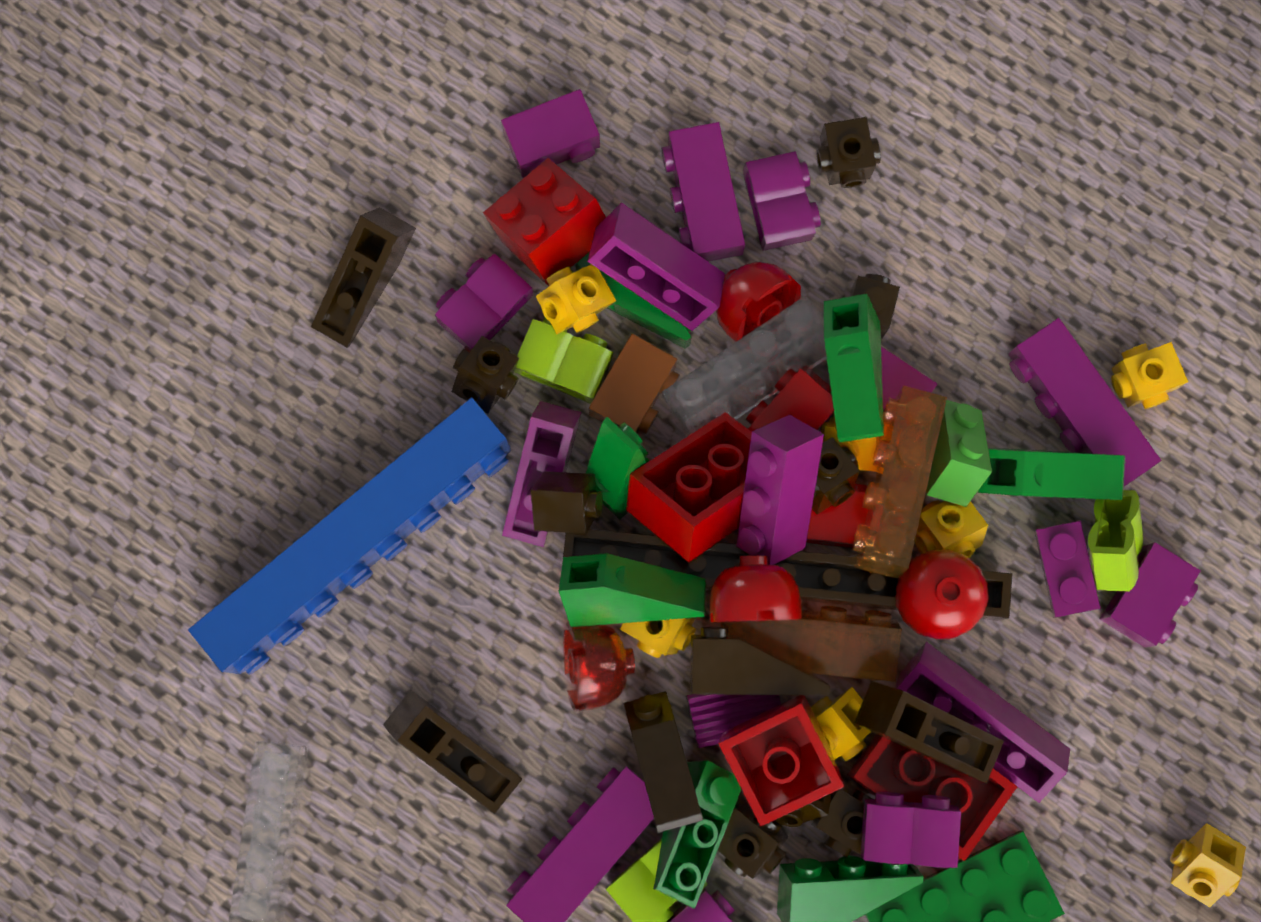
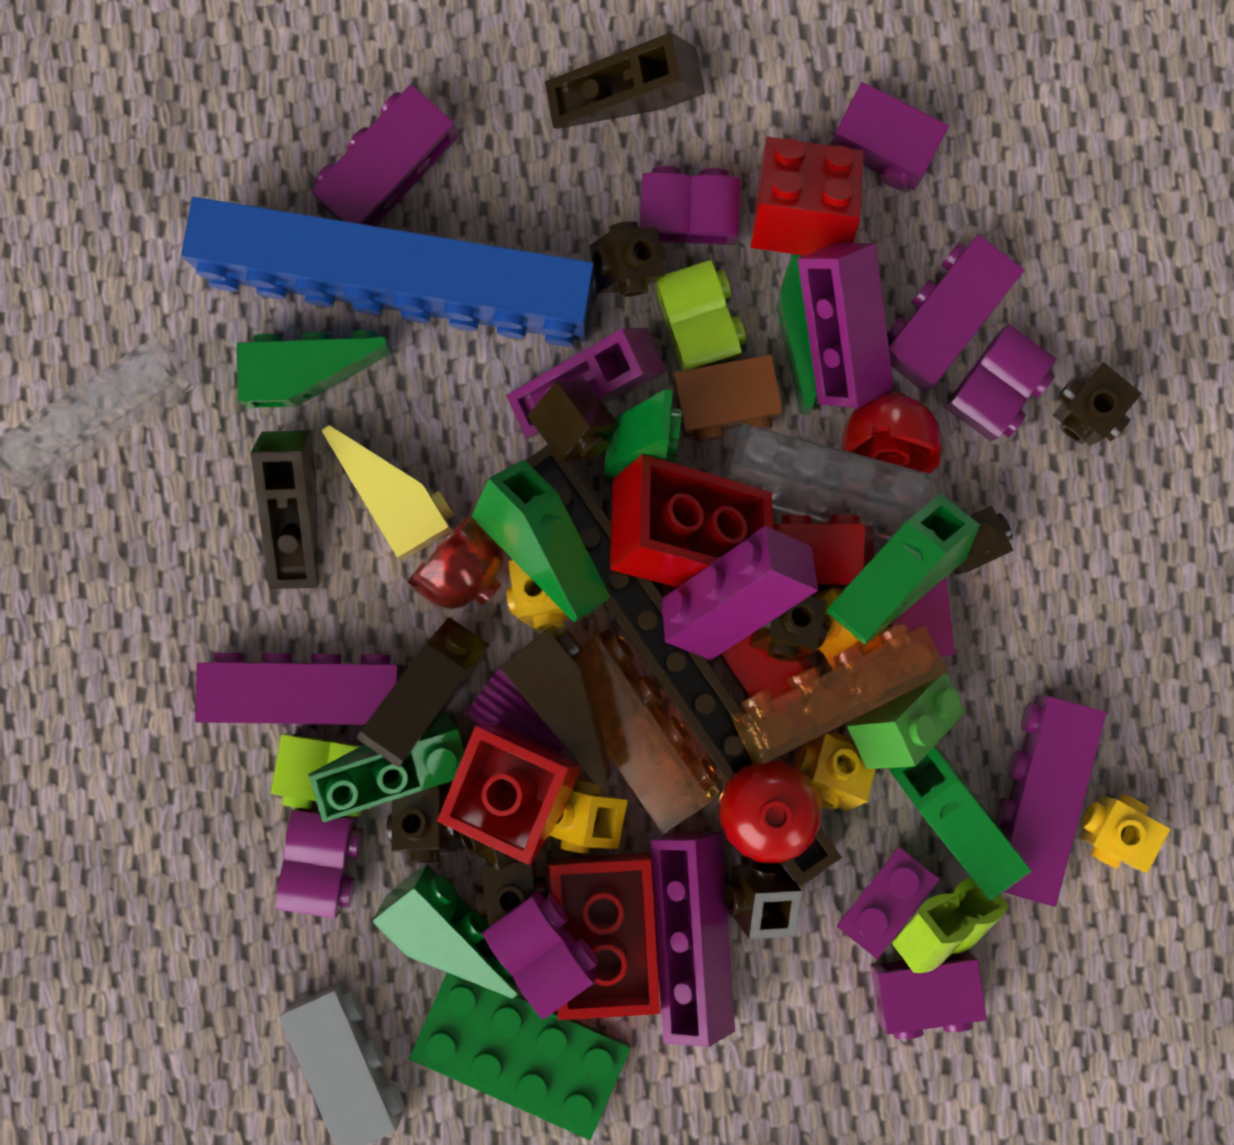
camera: 50 degrees right, 5 degrees up
yellow brick [536,264,616,334] -> none
red cylinder [710,555,802,622] -> none
dark brown slope [854,681,1004,783] -> none
none -> green slope [237,330,392,409]
none -> magenta brick [311,84,459,227]
none -> light yellow slope [321,425,455,560]
none -> dark brown brick [725,861,802,940]

